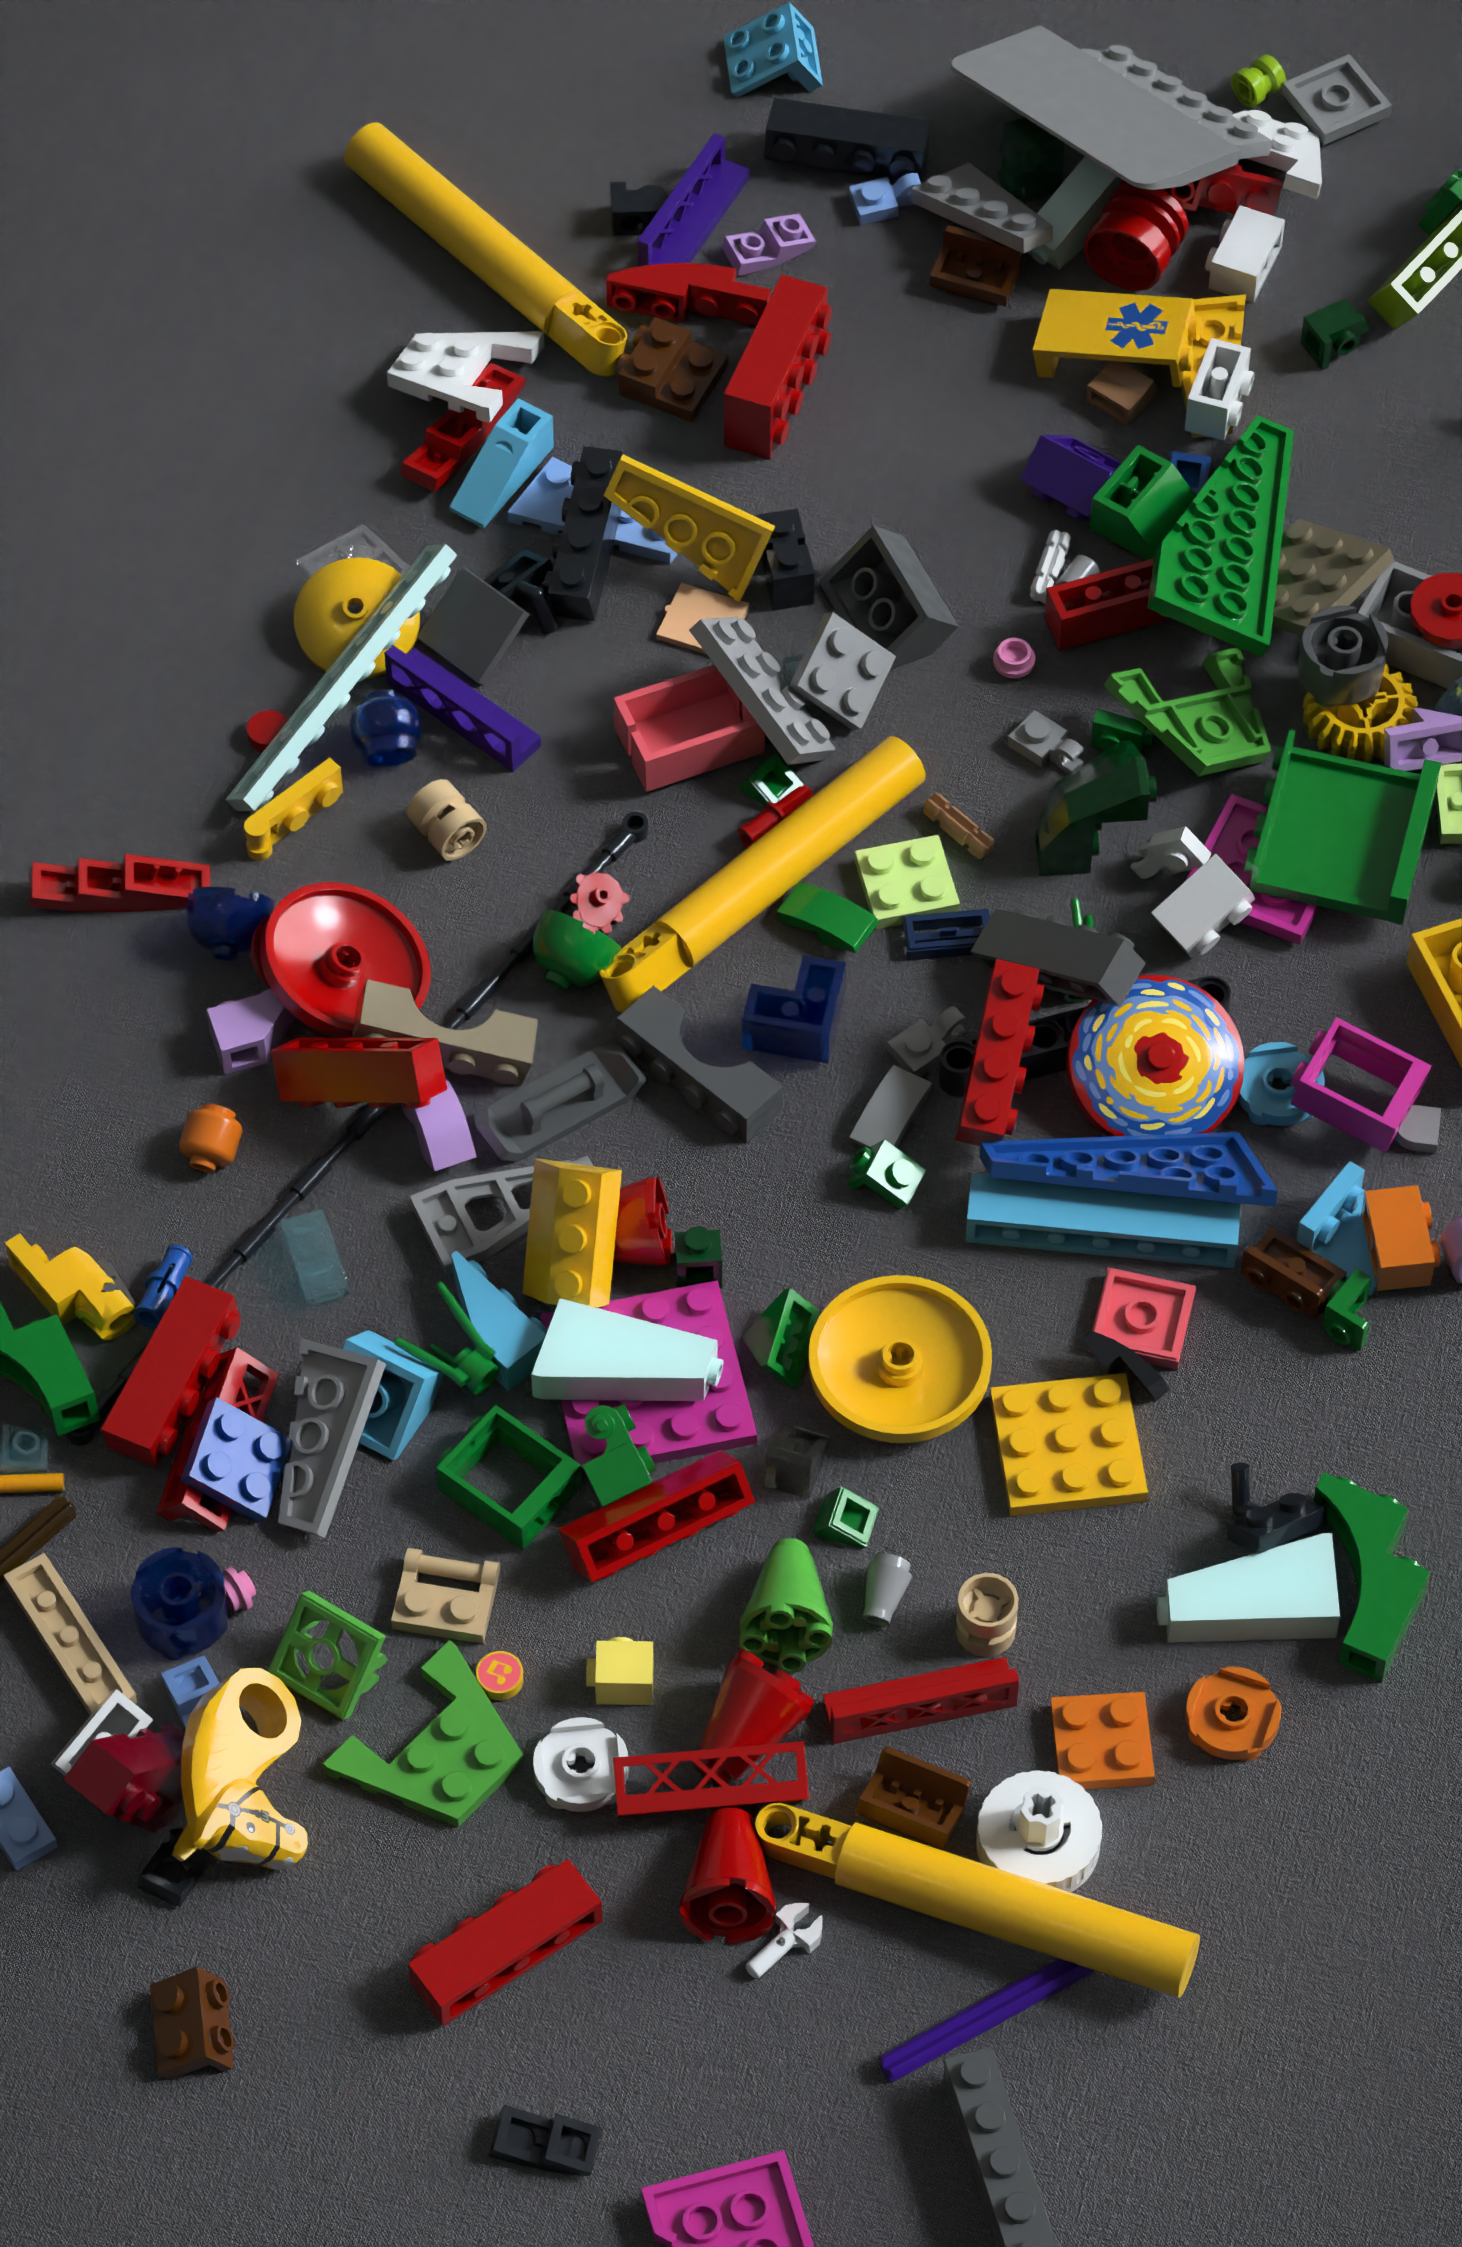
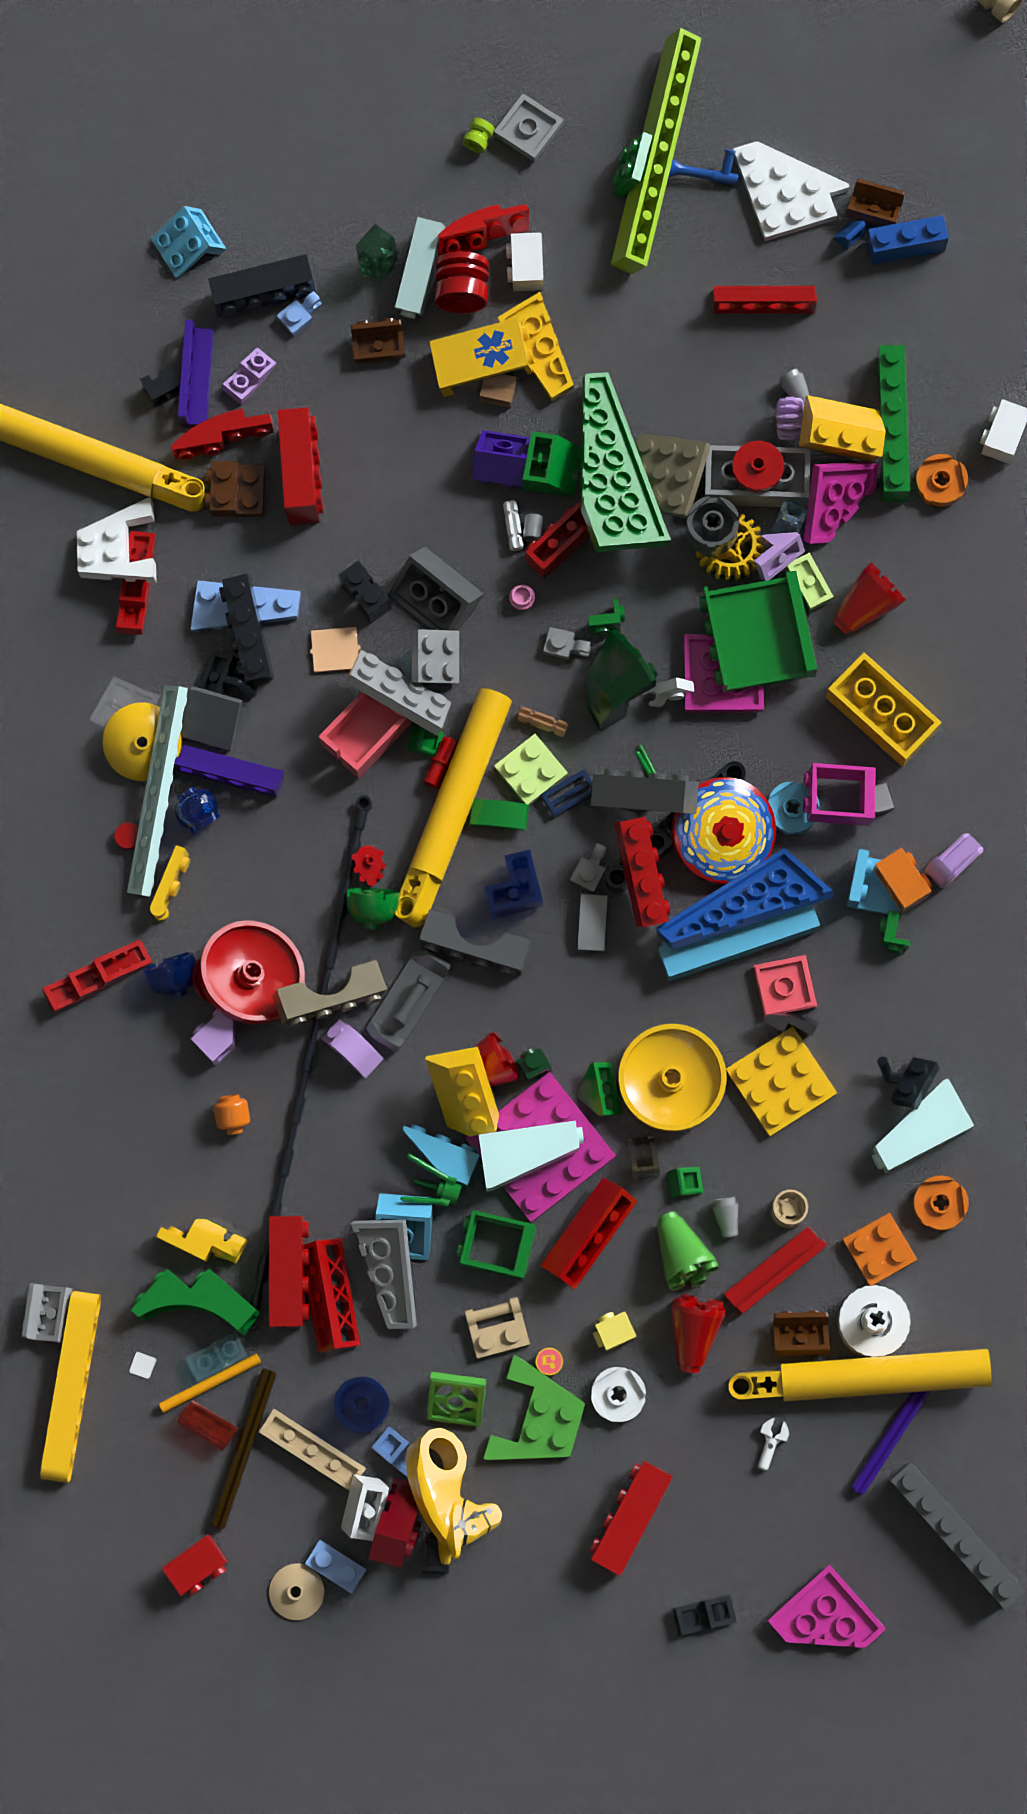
camera: 20 degrees left, 20 degrees up
blue pin [133,1245,193,1328] -> none
reddish brown bracket [150,1966,235,2080] -> none
plate [180,1397,292,1522] -> none
bright pink plate [216,1566,256,1612] -> none
red brick [271,1037,447,1109] -> none
clear light blue slope [279,1209,350,1306] -> none
tan wheel [407,779,487,861] -> none
light grey plate [410,1156,593,1275] -> none
medium azure slope [449,398,554,529] -> none
green brick [582,1404,657,1507] -> none
yellow wing [604,454,775,603] -> none
red fence [613,1741,809,1817] -> none
red cone [680,1806,777,1944] -> none
bracket [846,1139,926,1209] -> none
light grey wing [911,163,1053,254] -> none
light grey slope [951,25,1272,190] -> none
bright green wing [1104,647,1271,776] -> none
white brick [1151,854,1255,957] -> none
blue slope [1169,451,1212,496] -> none
white brick [1185,338,1255,441] -> none
white wing [1232,110,1322,199] -> none
reddish brown bracket [1240,1226,1347,1319] -> none
dark green brick [1300,298,1368,370] -> none
green arch [1313,1472,1430,1683] -> none

